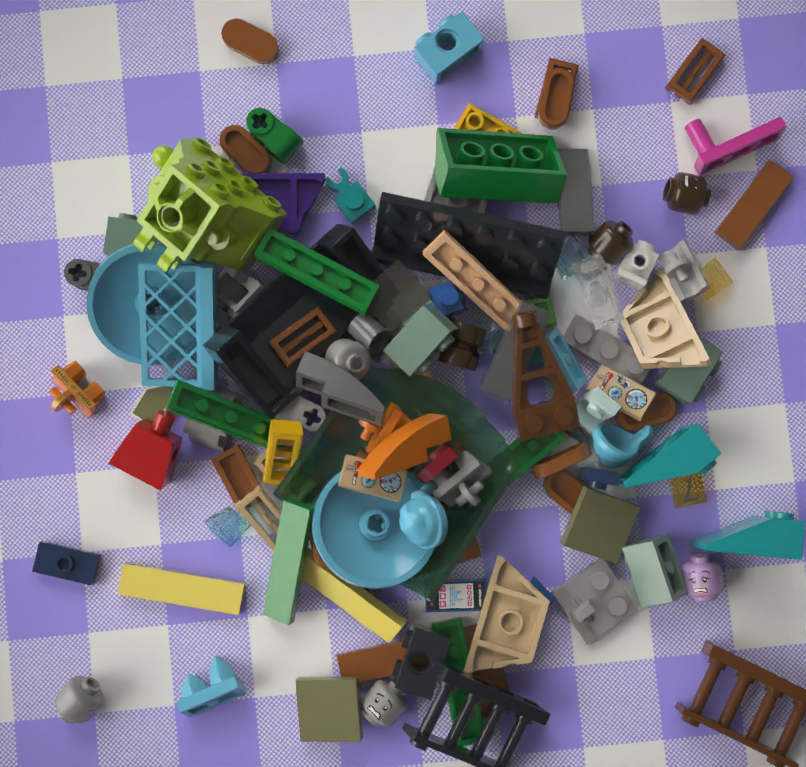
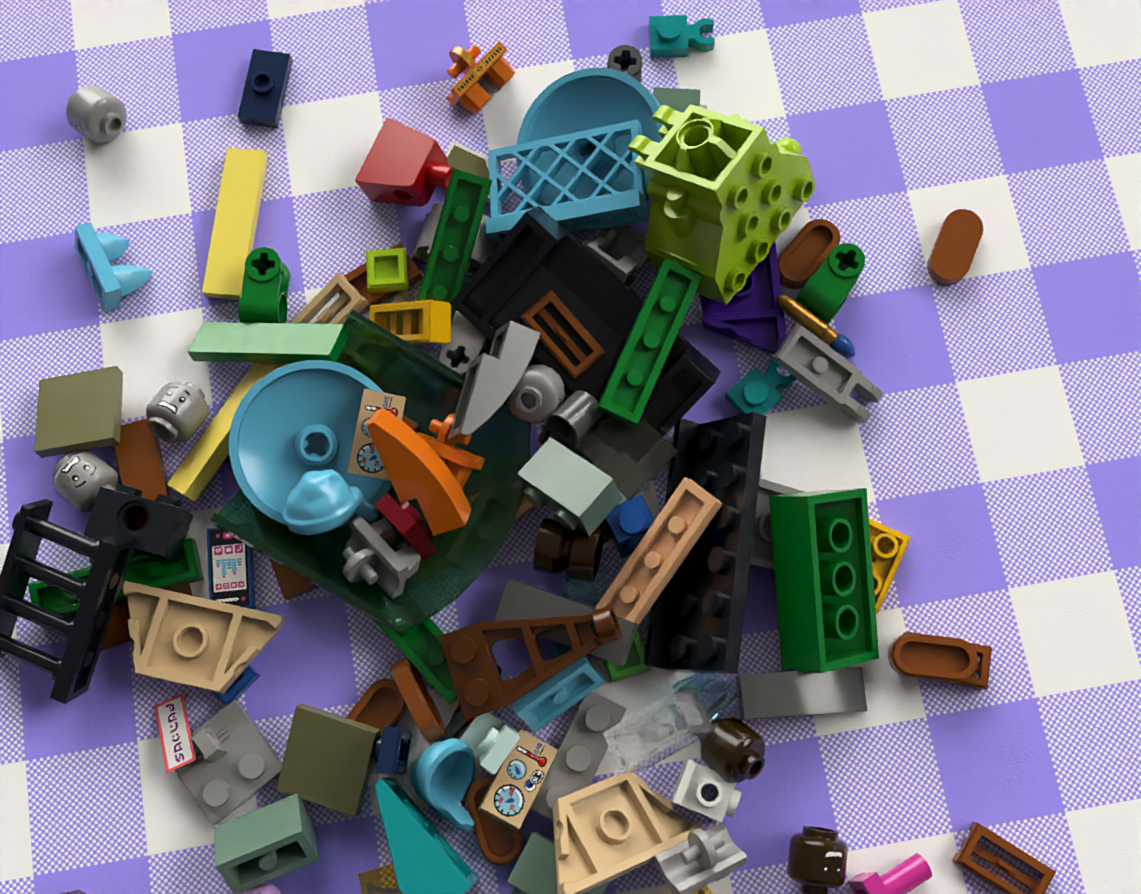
camera: 85 degrees right, 10 degrees down
clear light blue slope [205,506,251,547] -> none
medium azure brick [414,11,484,85] -> none
none -> light grey head [146,382,209,443]
none -> white sticker [154,693,196,773]
none -> green piece [238,247,290,323]
none -> lime tile [366,248,409,293]
none -> teal plate [648,15,715,58]
none -> light grey hinge [772,324,883,423]
none -> pearl gold piece [776,295,855,357]

